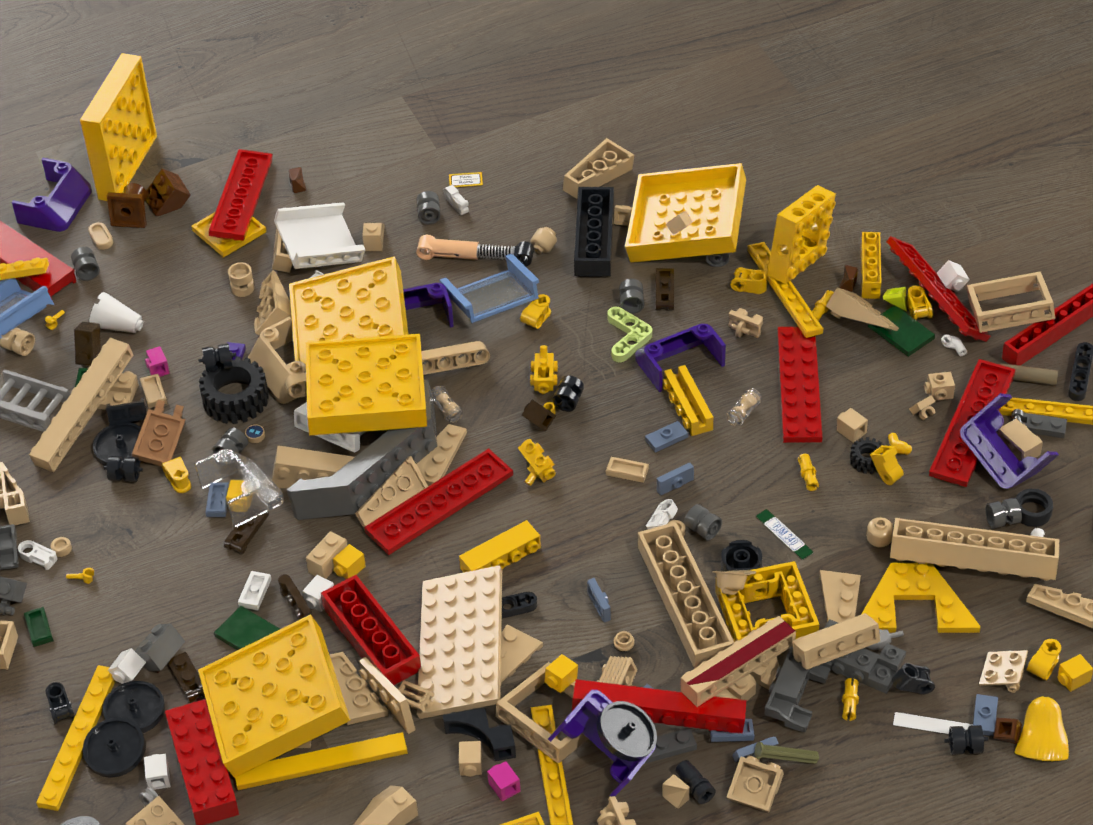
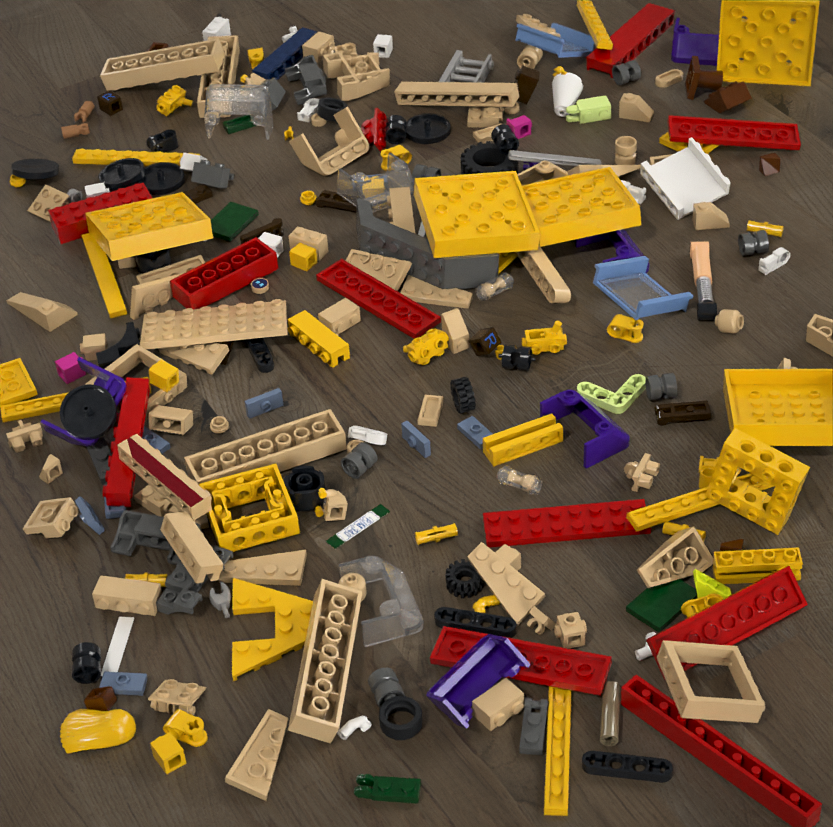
camera: 85 degrees right, 5 degrees down
black hinge [106,398,147,425] -> none
medium nougat tile [132,399,186,466] -> none
white plate [238,571,271,611] -> none
tan tile [398,680,435,712] -> none
sticker [449,172,483,187] -> none
black brick [574,187,614,277] -> none
tan slope [666,211,693,235] -> none
black axle [675,760,716,804] -> none
tan piece [712,570,756,595] -> none
olive axle [755,742,819,764] -> none
yellow leg [870,445,904,485] -> none
black piece [892,663,935,694] -> none
white brick [937,260,970,292] -> none
none -> tan brick [92,575,162,616]
none -> clear windscreen [204,84,273,139]
none -> tile [251,278,269,294]
none -> tan windscreen [289,107,369,176]
none -> yellow plate [300,191,317,205]
none -> tan piece [315,488,348,521]
none -> black tyre [317,97,348,122]
none -> tan brick [318,298,361,335]
none -> clear windscreen [338,556,424,647]
none -> red bracket [361,107,387,152]
none -> black beam [434,607,517,638]
none -> tan slope [441,308,470,354]
none -> black tyre [450,376,476,413]
none -> tan wing [467,542,545,626]
none -> light grey axle [508,150,602,167]
none -> yellowish green hinge [566,96,611,124]
none -> tan slope [619,93,654,122]
none -> yellow pin [747,220,784,237]

